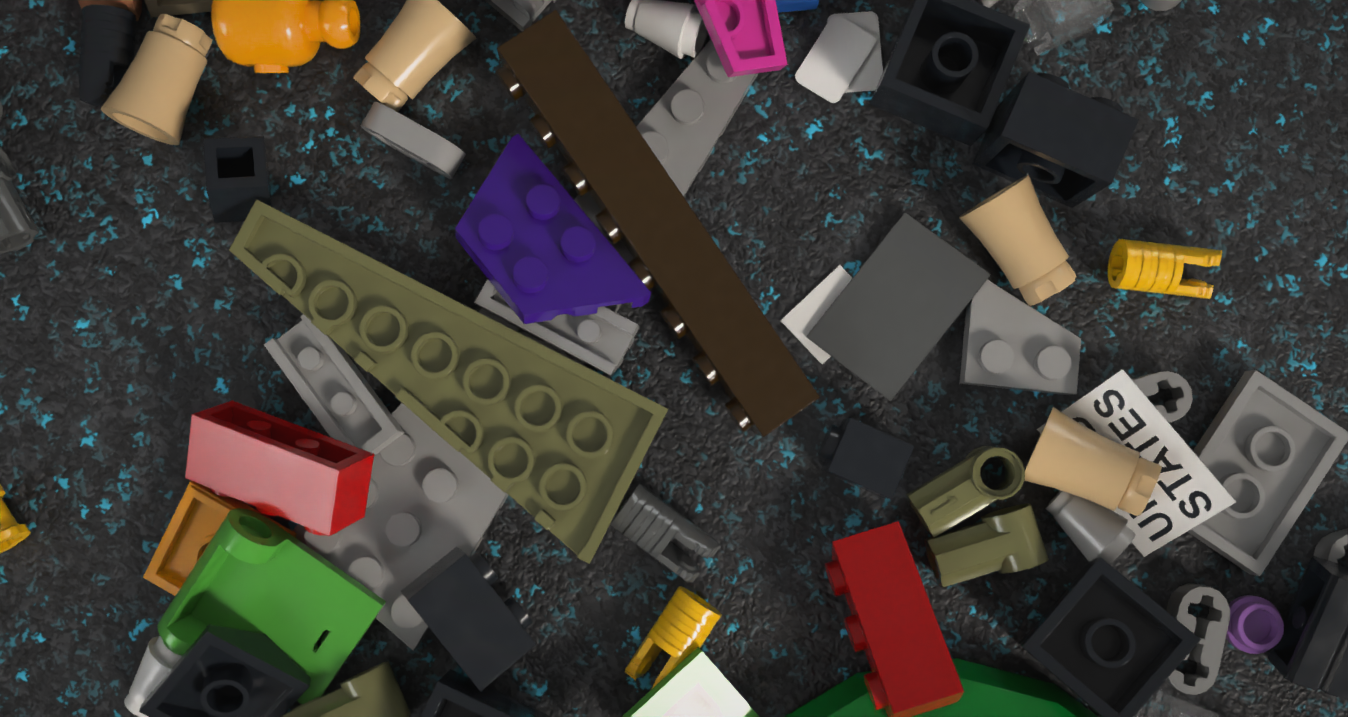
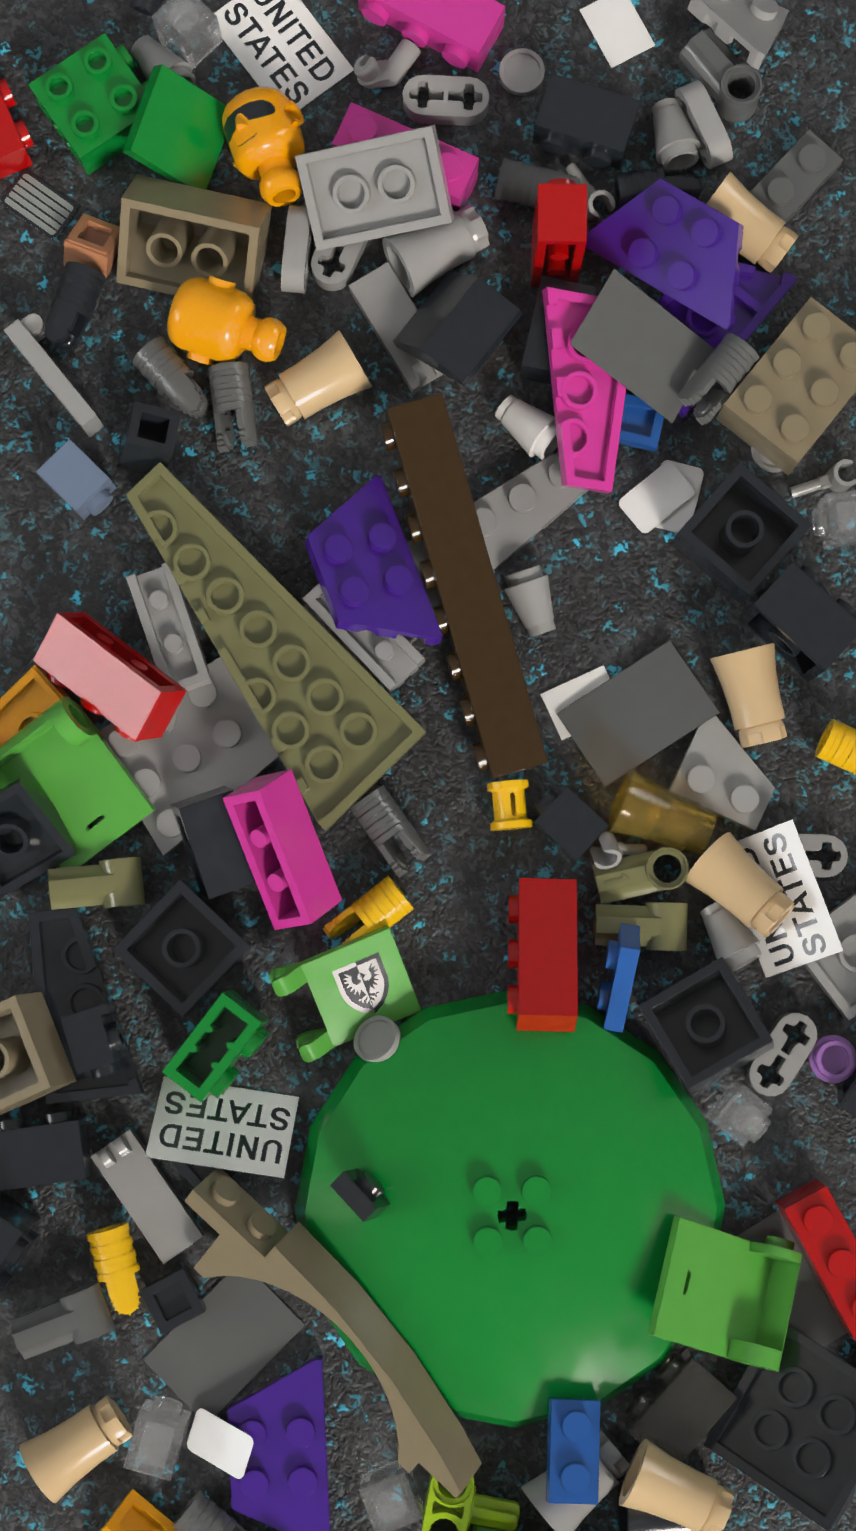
camera: 20 degrees right, 0 degrees up
tan plant [101,14,213,145] -> none
light grey beam [360,102,466,179] -> none
none -> light grey hinge [4,313,104,438]
none -> sand blue brick [36,439,116,520]
none -> dark grey hinge [132,336,211,418]
none -> dark grey hinge [208,362,258,453]
none -> dark pink brick [223,769,342,930]
none -> yellow bush [487,780,533,831]
none -> light grey cone [504,565,556,637]
none -> light grey hand [590,831,647,870]
none -> blue plate [596,923,640,1033]
none -> clear yellow plant [607,769,717,854]

